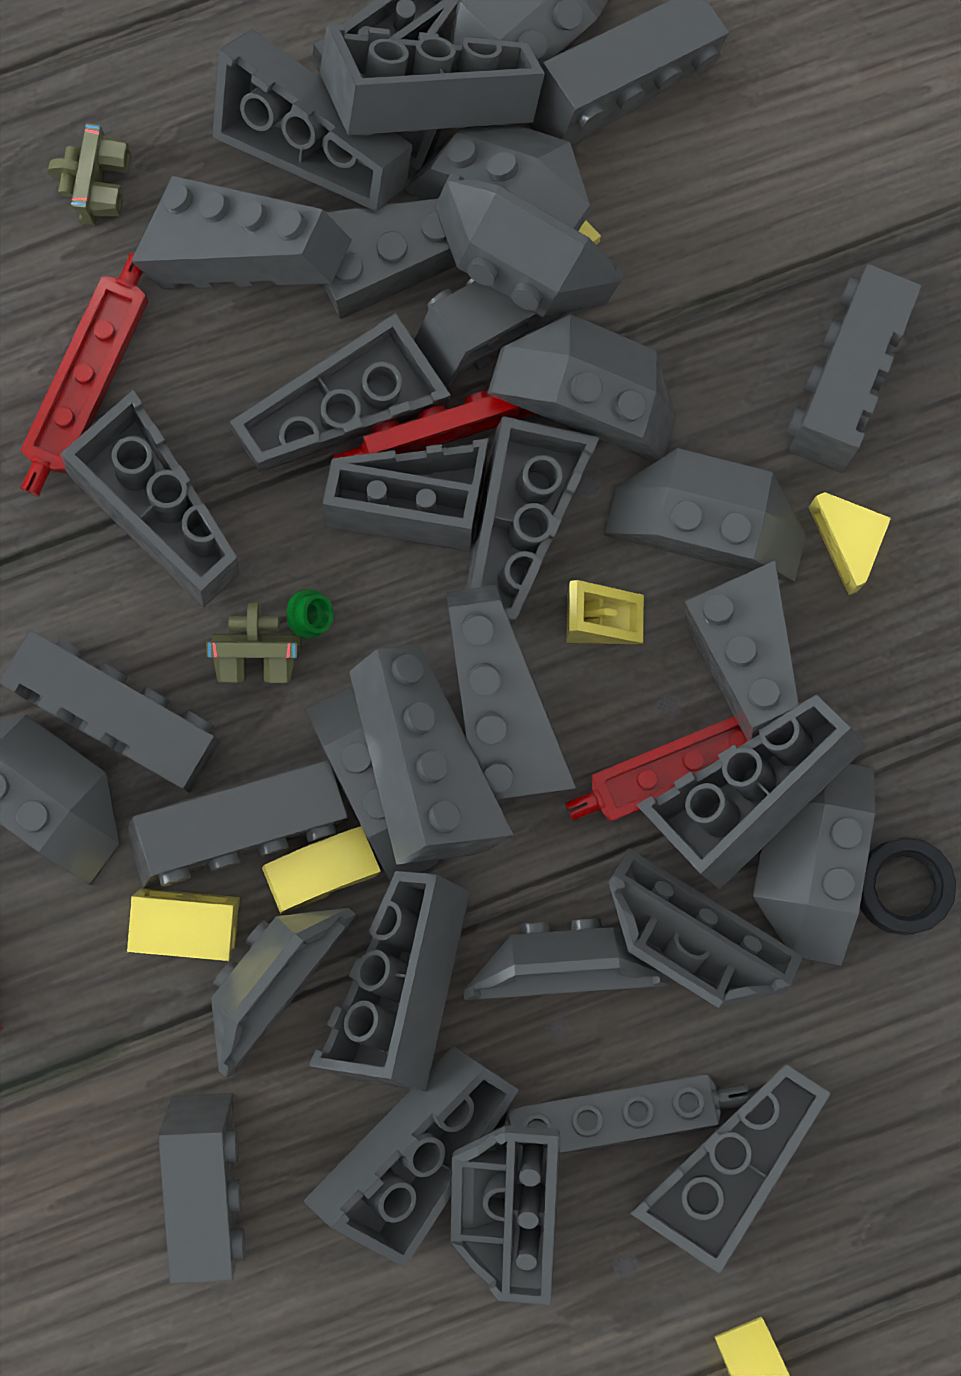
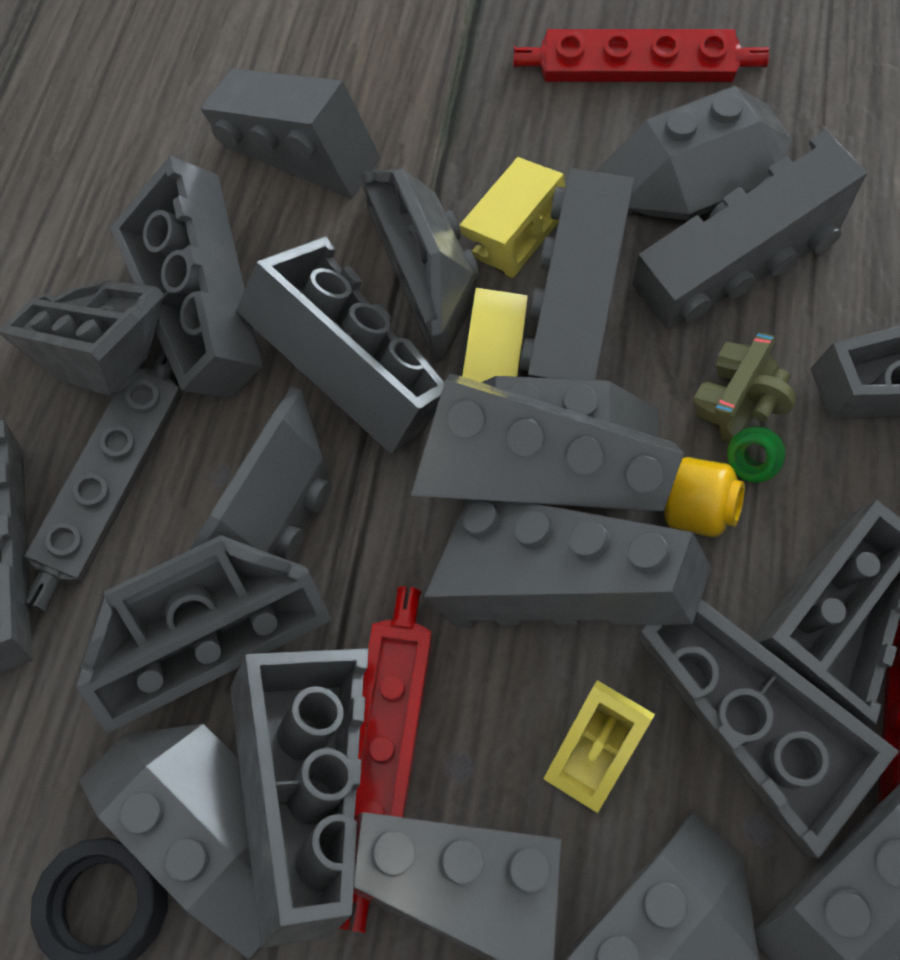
camera: 125 degrees right, 15 degrees down
none -> yellow head [663,457,745,537]

